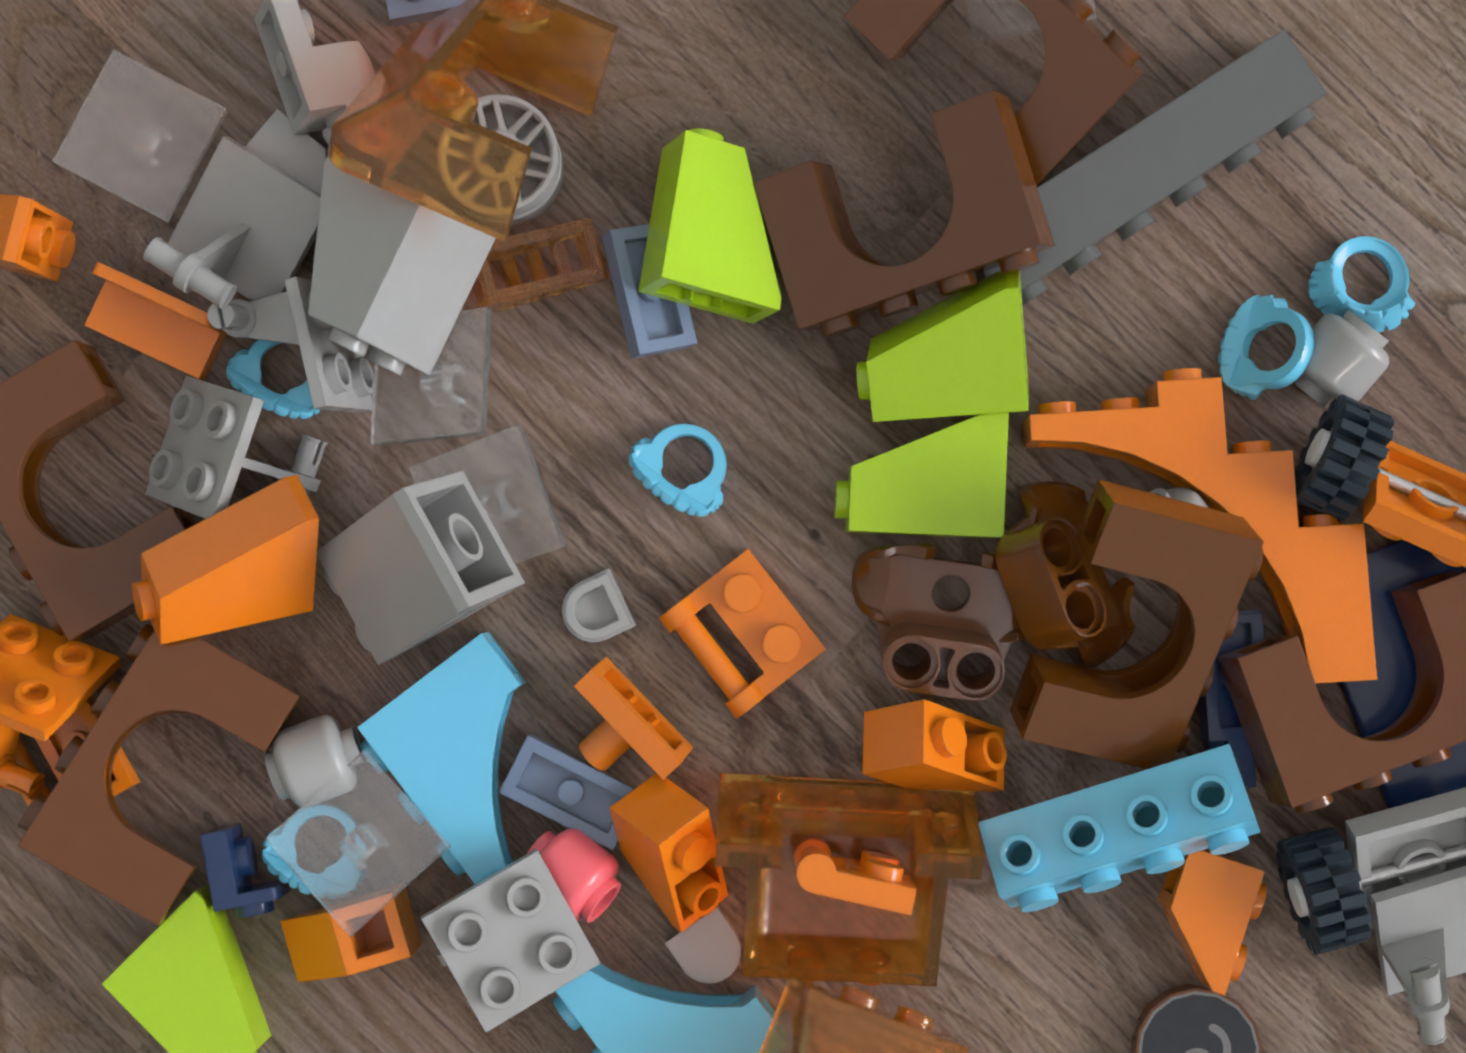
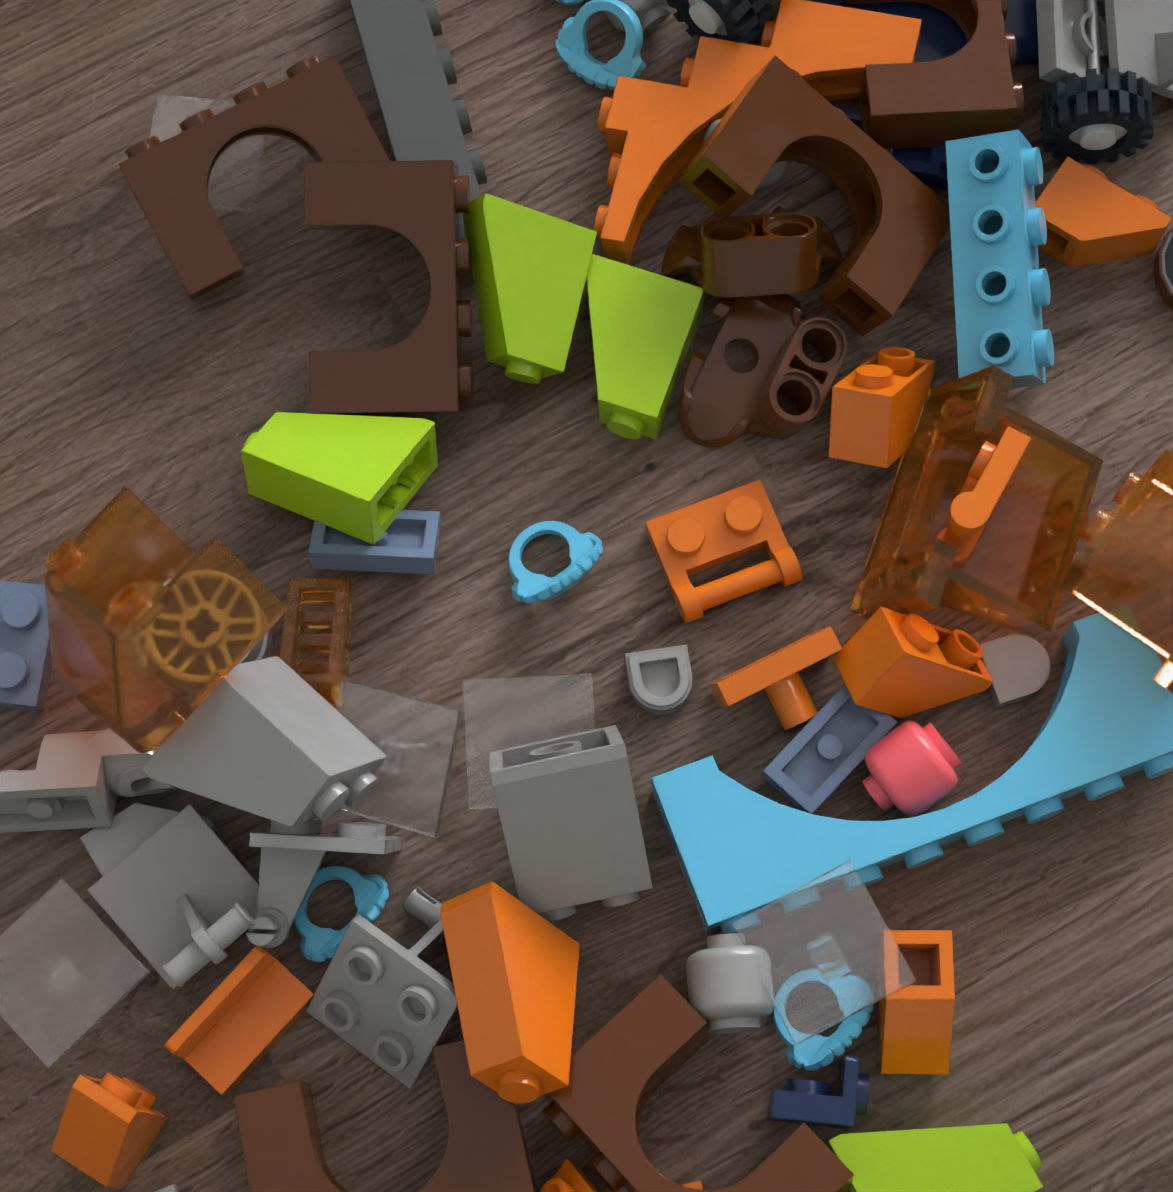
camera: 70 degrees left, 15 degrees down
light grey plate [421,849,601,1032] -> none

